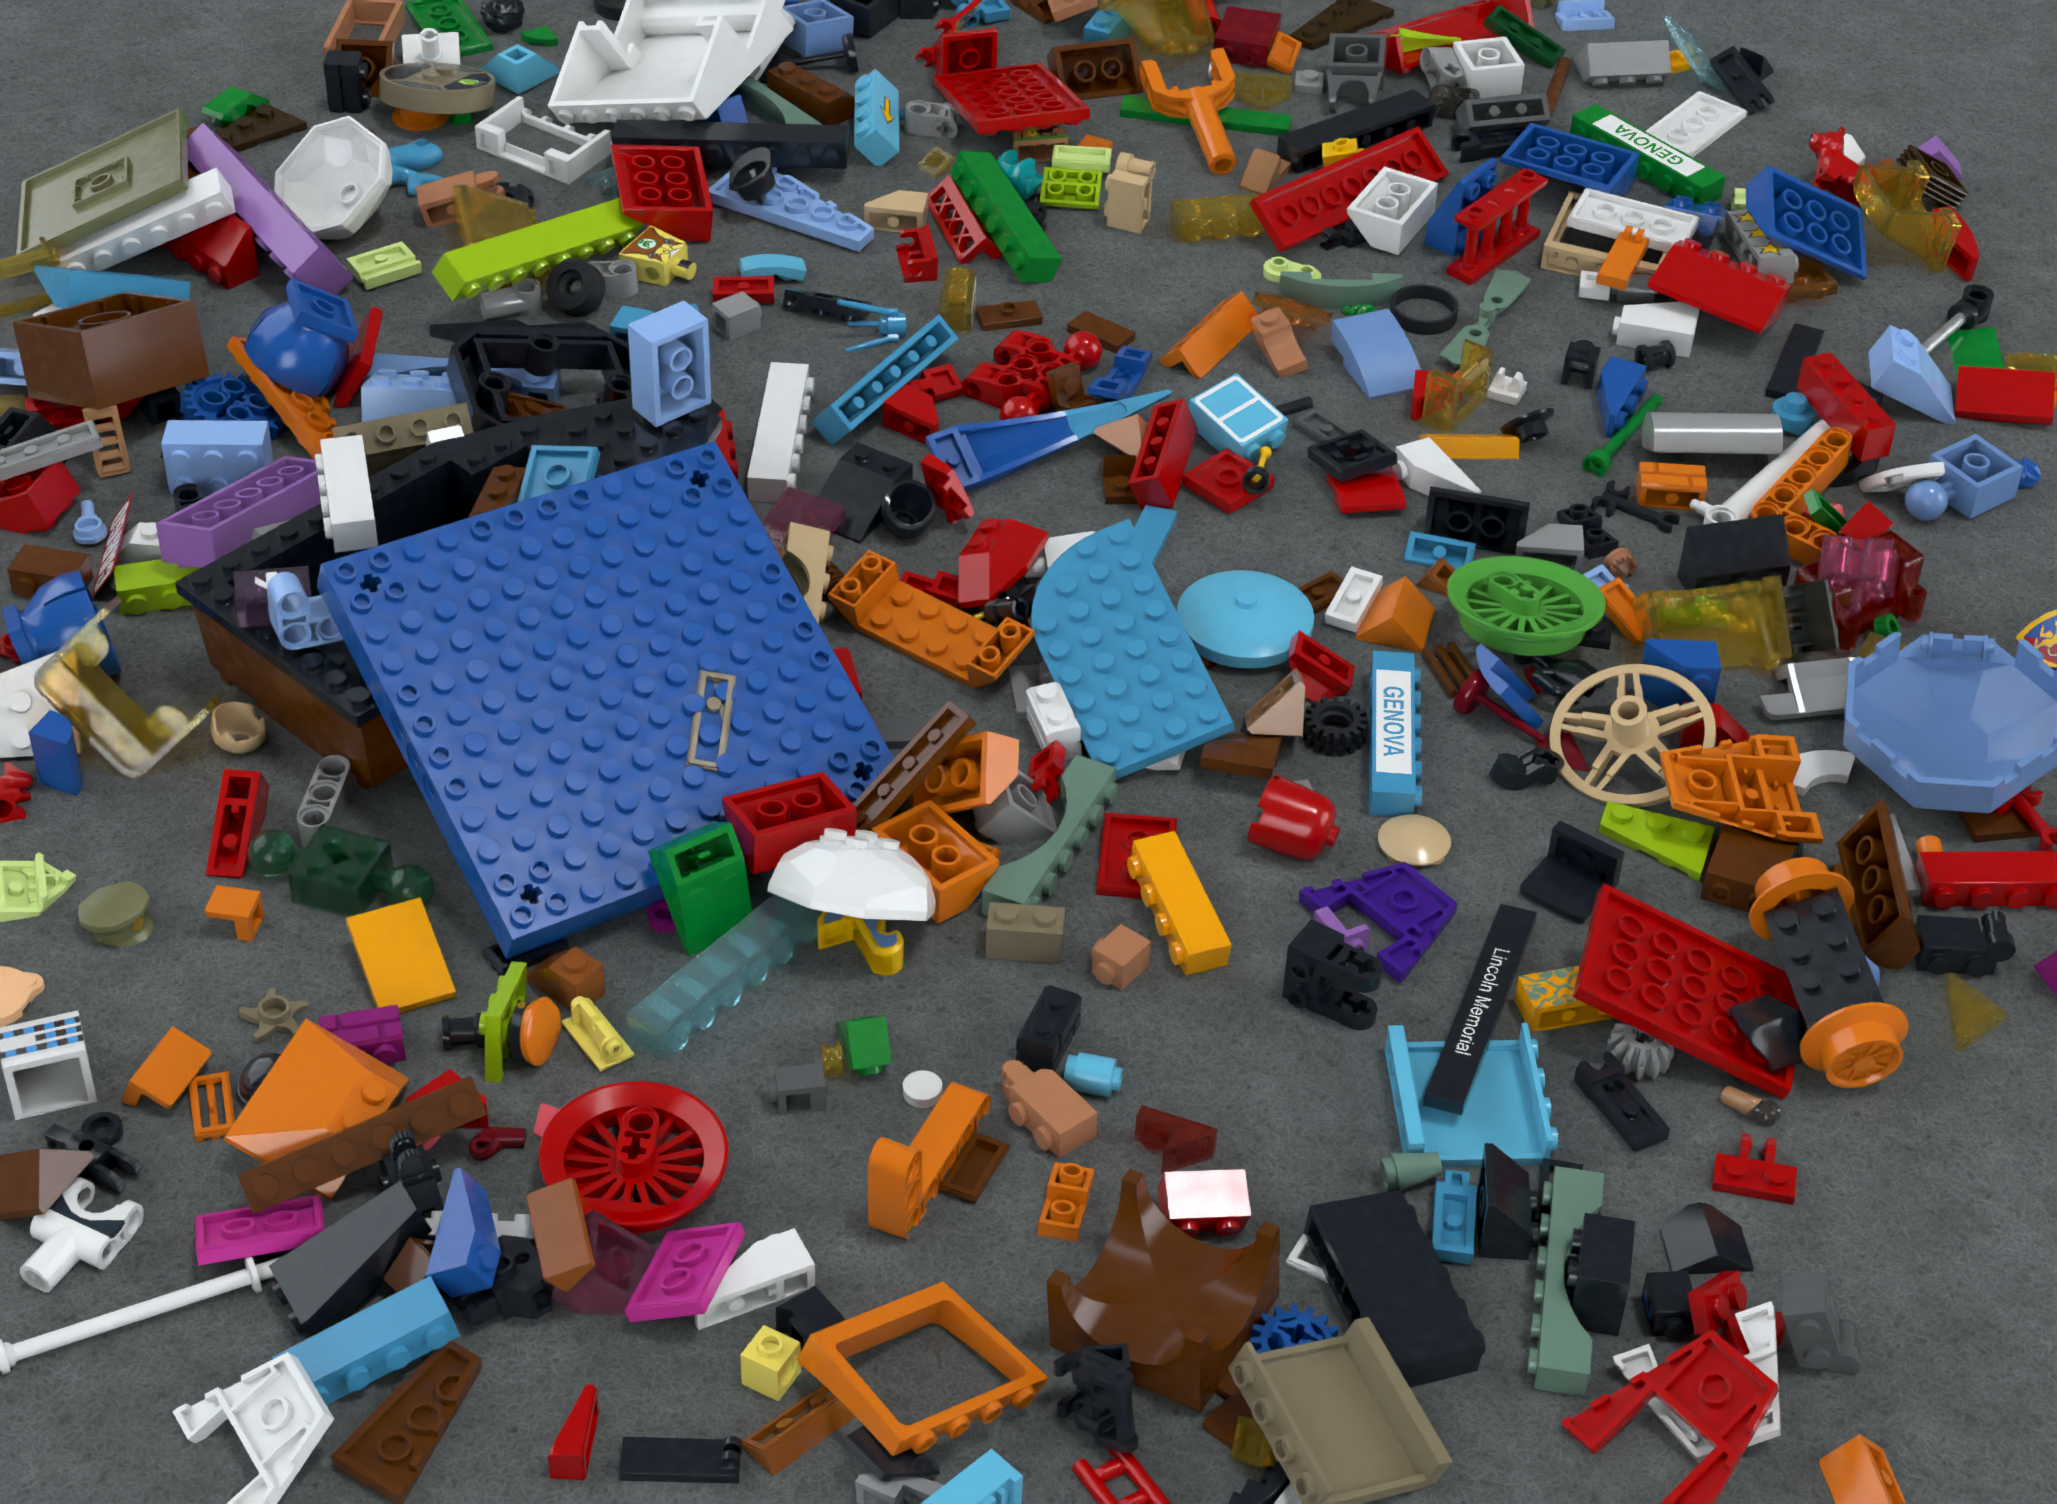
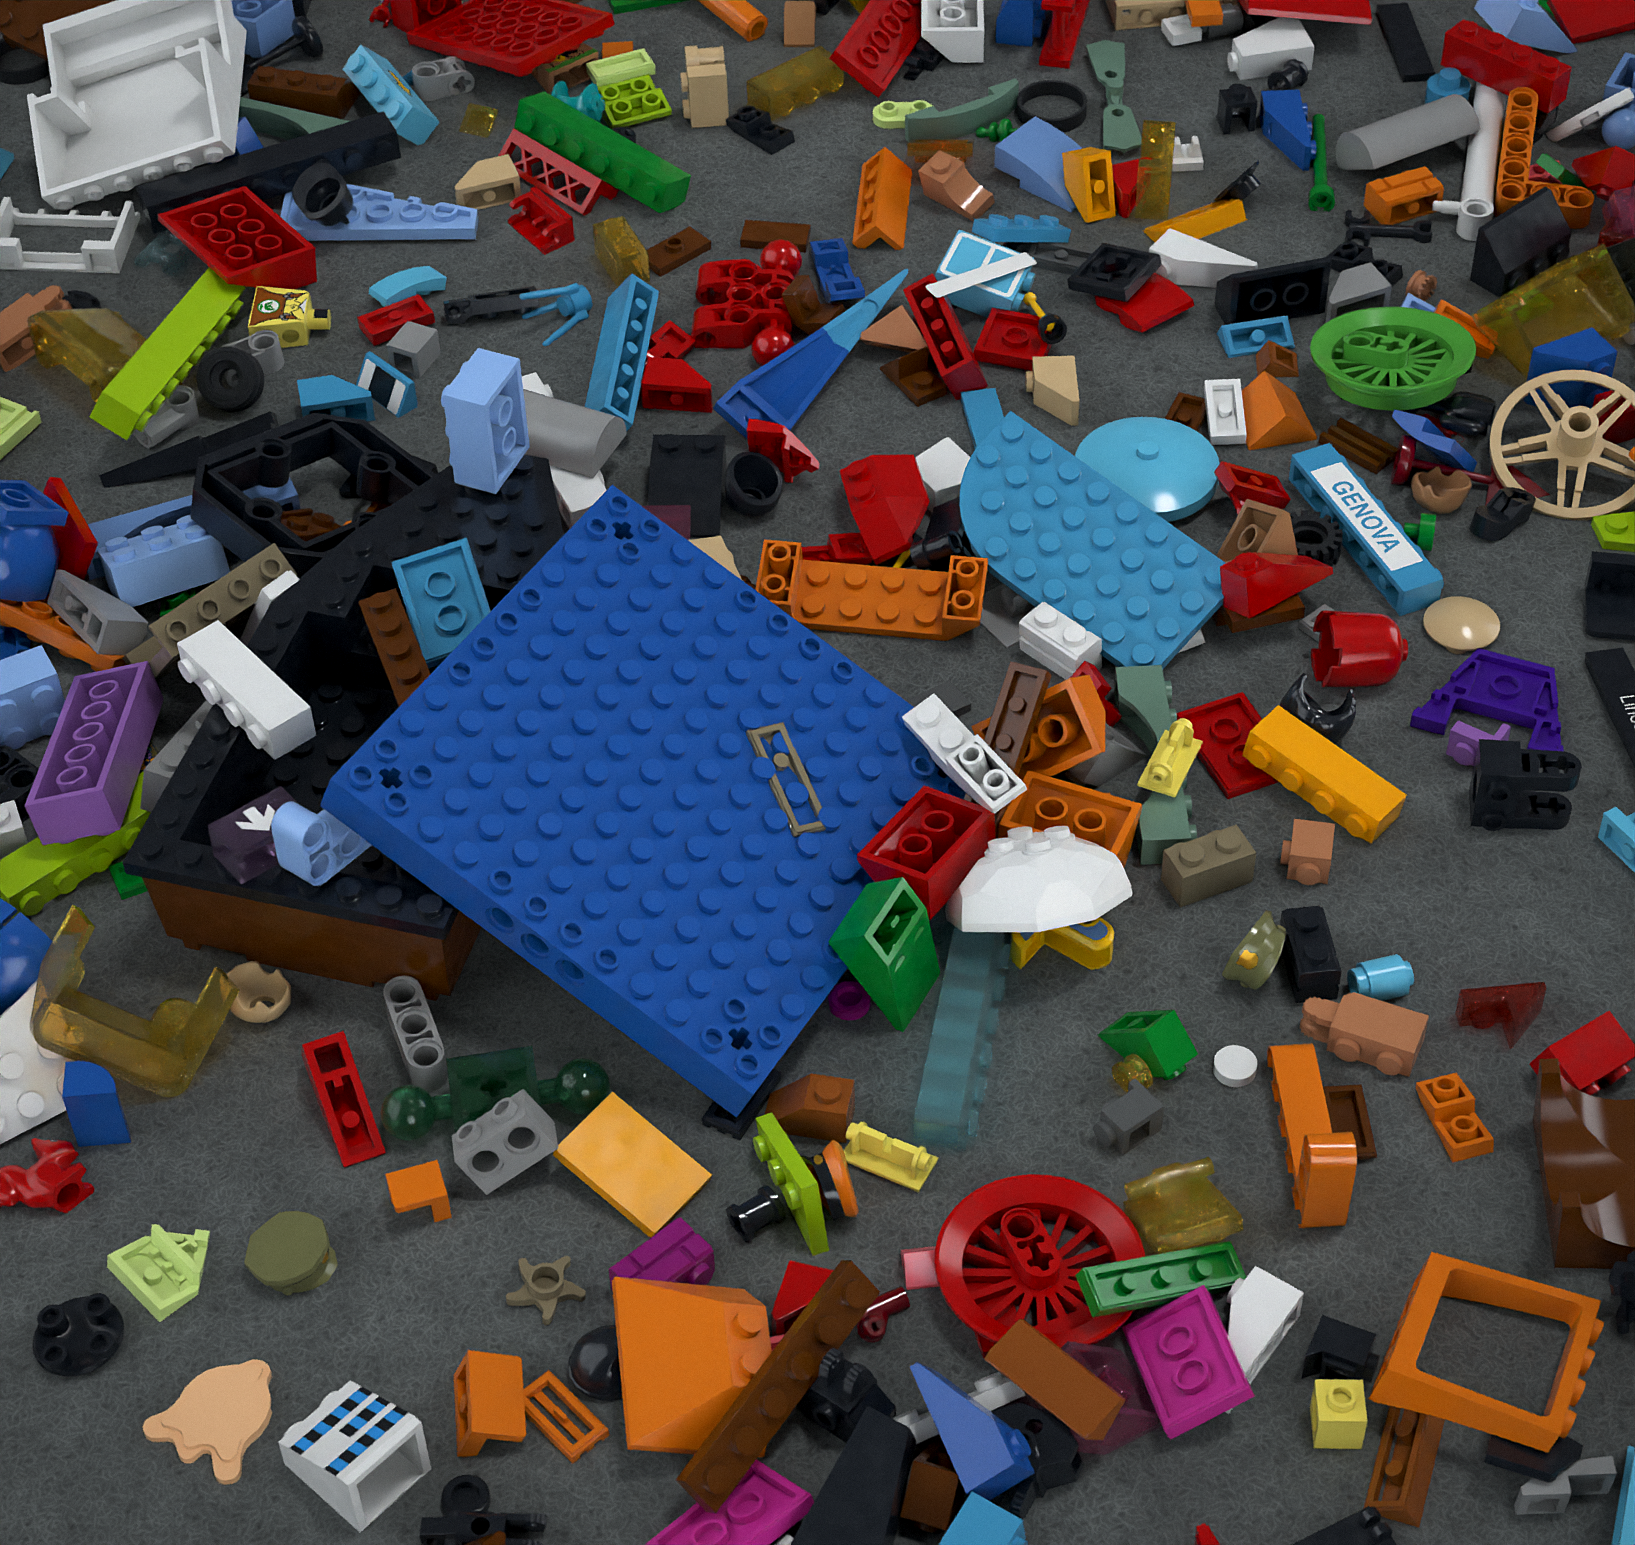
camera: 25 degrees left, 5 degrees up
none -> light grey slope [47,569,148,656]
none -> light grey brick [452,1089,558,1195]
none -> light grey brick [523,389,627,478]
none -> black slope [726,106,795,155]
none -> white slope [902,693,1027,814]
none -> white sticker [925,252,1037,298]
none -> dark azure plate [972,214,1071,243]
none -> tan slope [1025,356,1079,426]
none -> light orange slope [1062,147,1116,223]
none -> green tile [1075,1241,1247,1317]
none -> clear yellow plate [1123,1157,1243,1254]
none -> light yellow hinge [1137,718,1203,798]
none -> red slope [1220,552,1333,619]
none -> olive hat [1222,910,1287,990]
none -> black piece [1279,673,1356,744]
none -> green tile [1403,513,1436,551]
none -> medium nougat hair [1411,466,1472,514]

